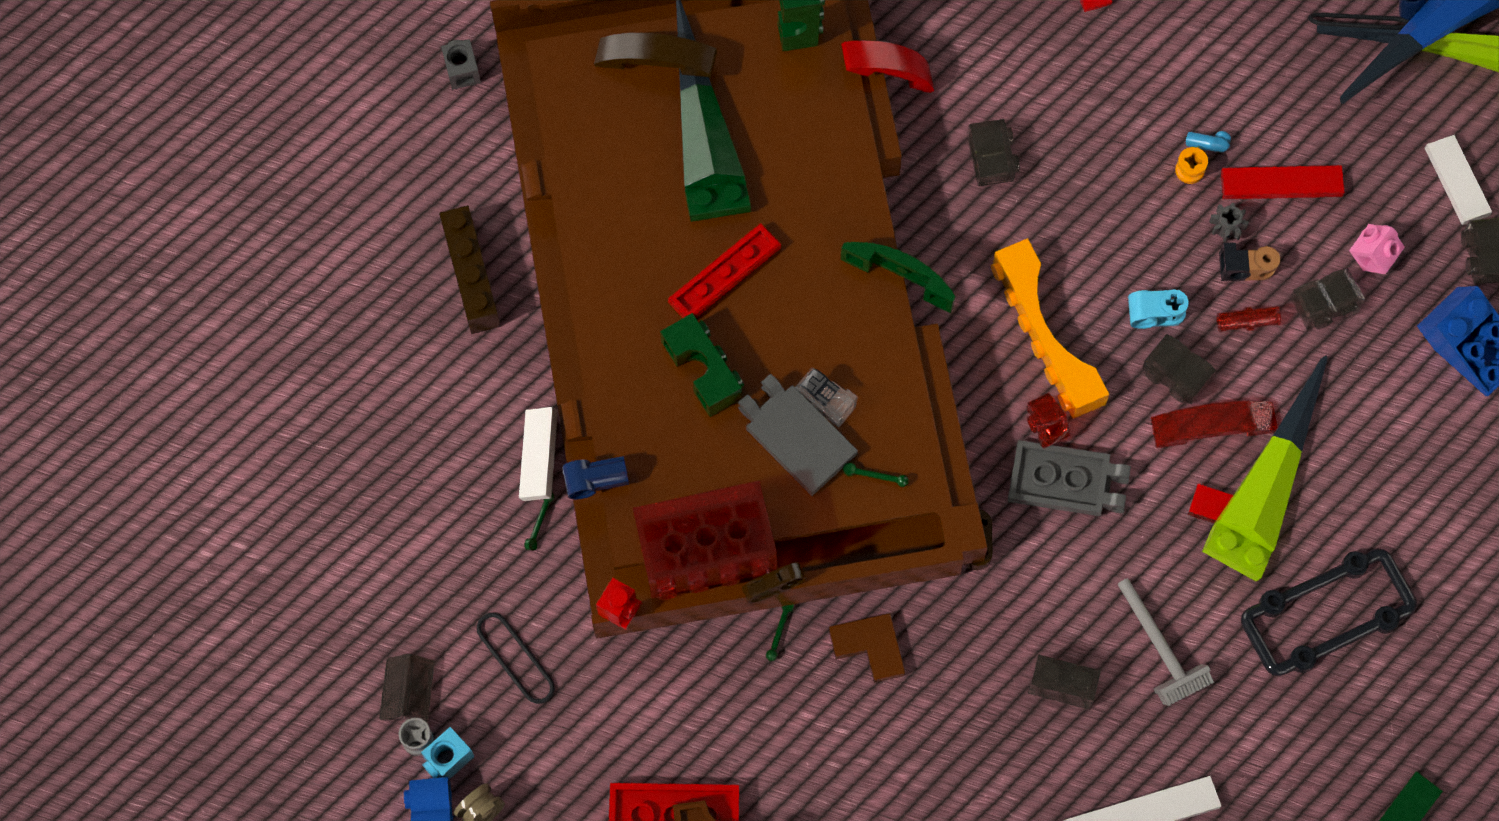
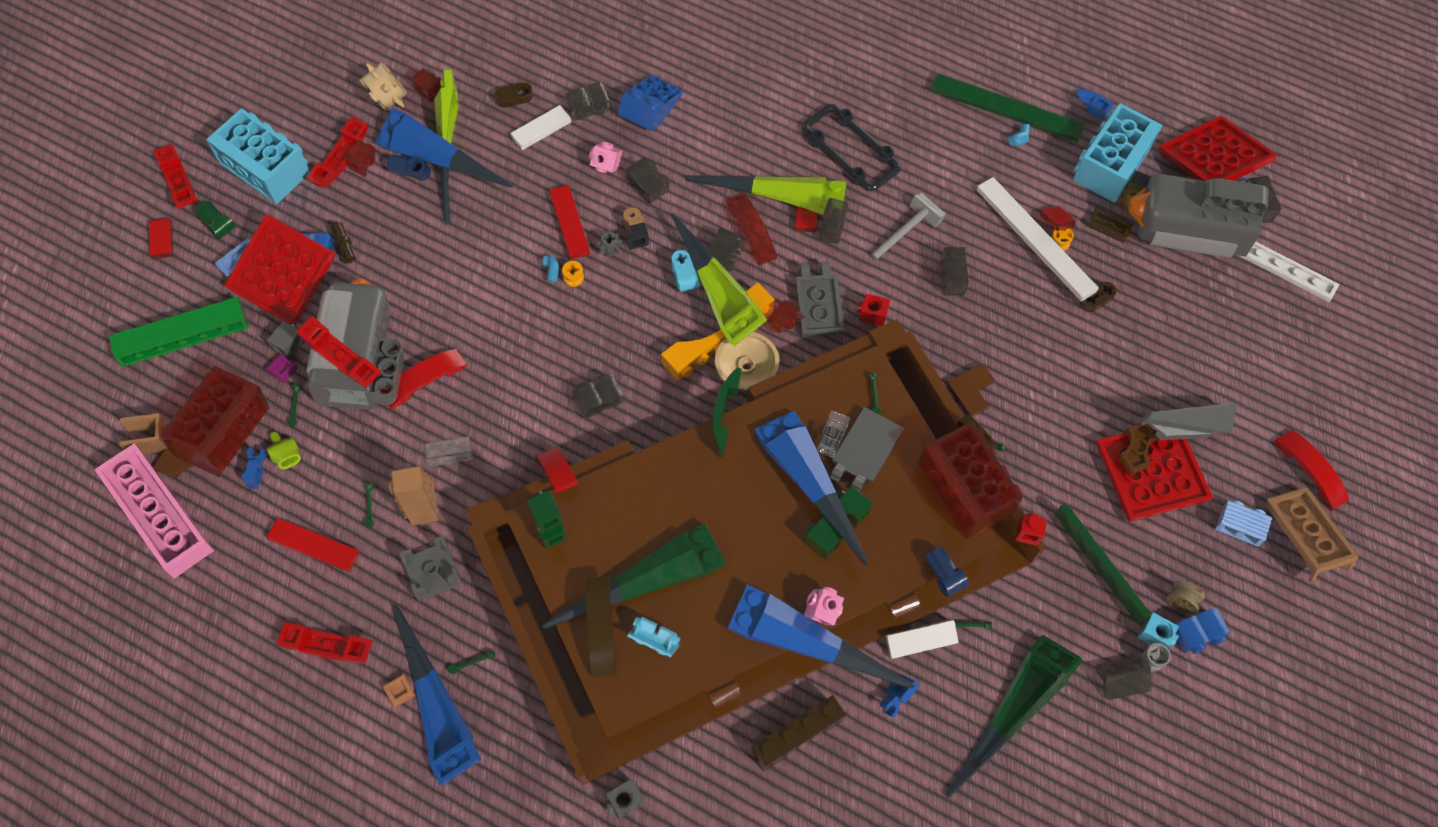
camera: 110 degrees left, 5 degrees down
black piece [477,613,555,704] -> none
red tile [668,223,781,318] -> none
clear red pin [1216,306,1281,332] -> none
black piece [1308,13,1409,30] -> none
none -> medium azure hinge [627,617,681,657]
none -> lime plate [671,213,767,347]
none -> tan dish [715,332,779,391]
none -> blue plate [727,584,915,689]
none -> blue plate [755,411,868,565]
none -> bright pink brick [804,586,844,625]
none -> clear smoke brick [819,198,848,244]
none -> red brick [857,293,891,326]
none -> blue plate [880,673,919,718]
none -> dark green plate [947,634,1082,798]
none -> dark green tile [1054,503,1151,625]

